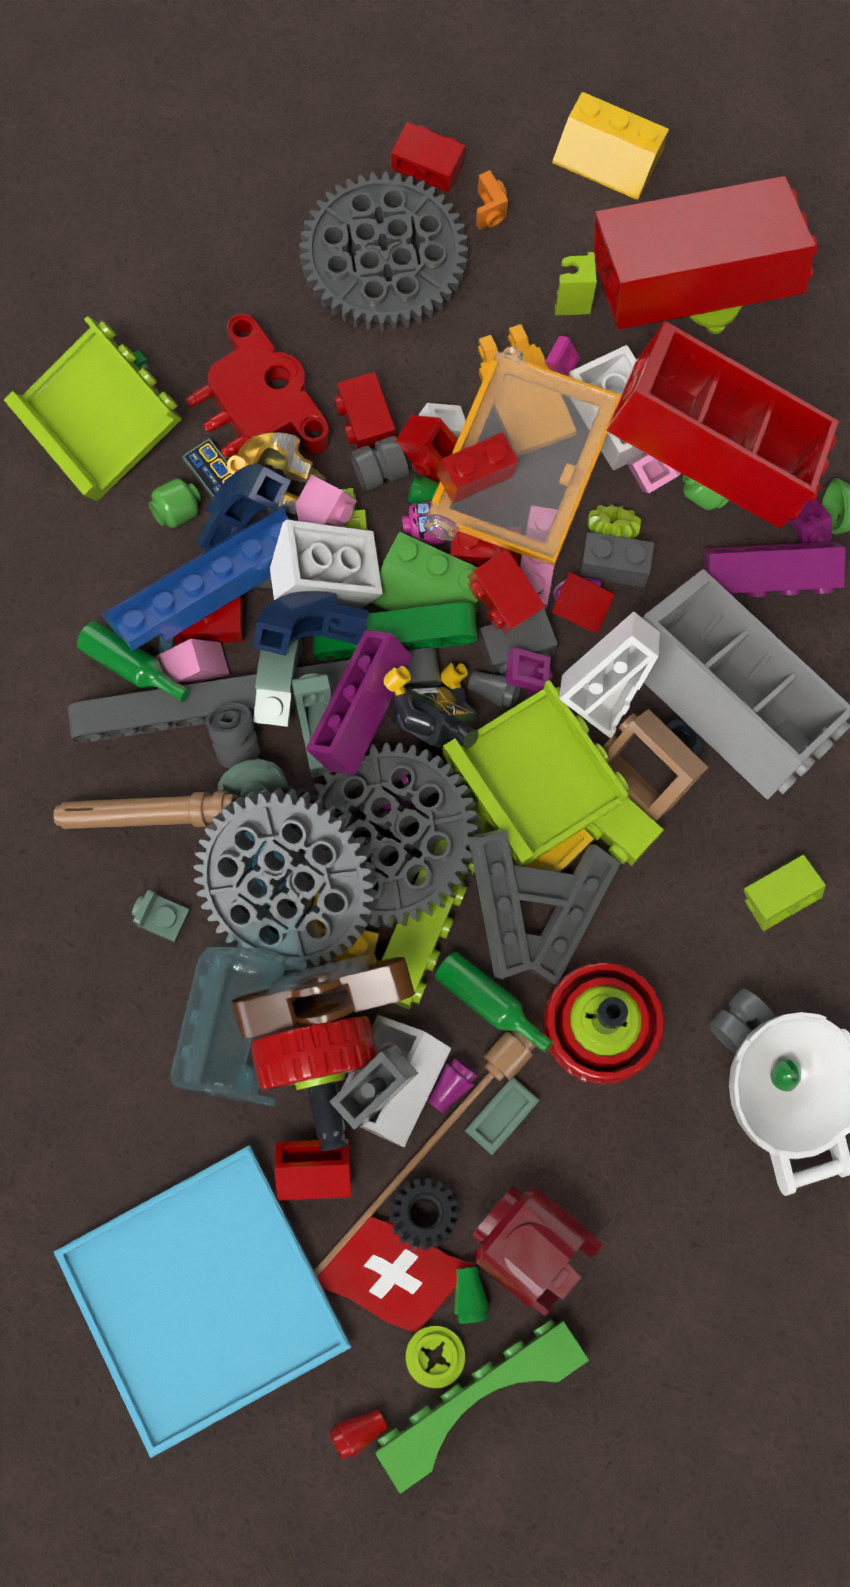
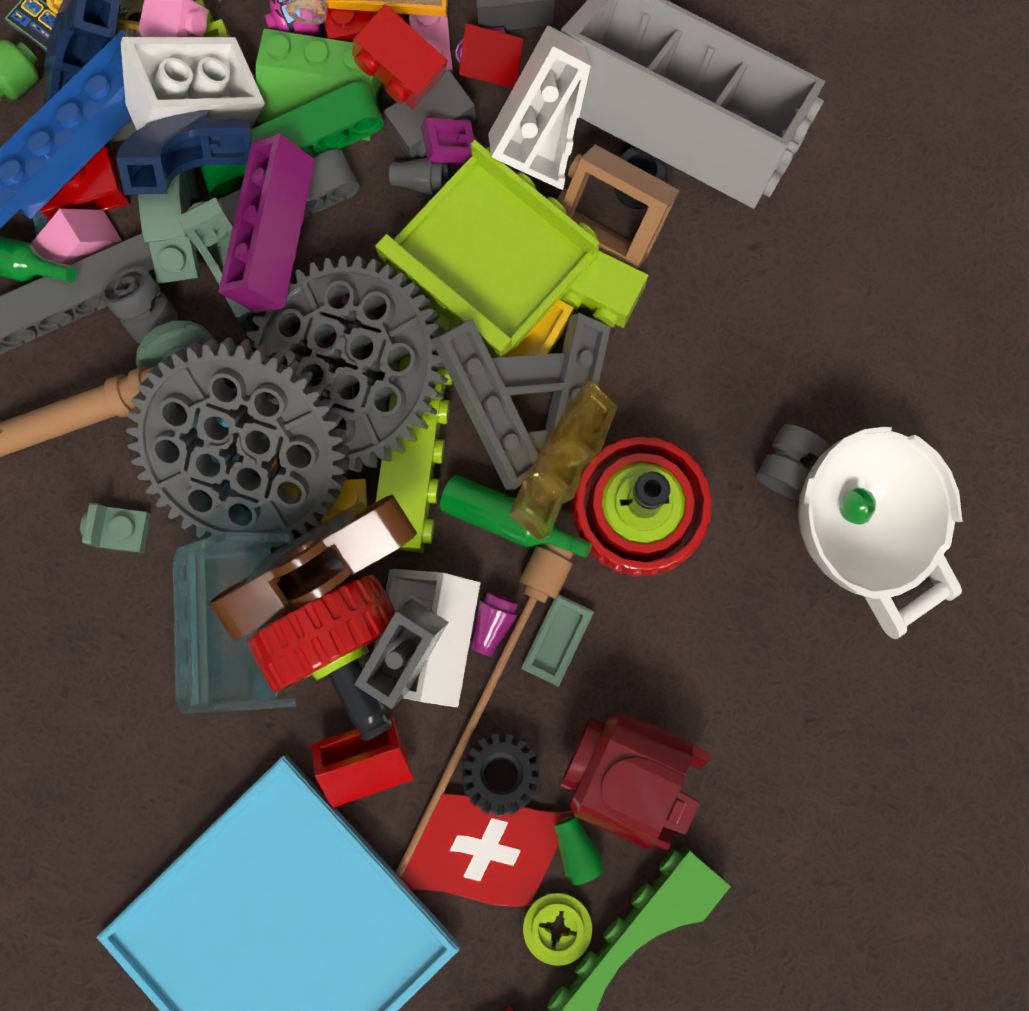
camera: 10 degrees left, 5 degrees up
torso [384,663,478,749] -> none
lime hinge [744,855,826,931] -> none
none -> clear yellow slope [509,380,618,540]

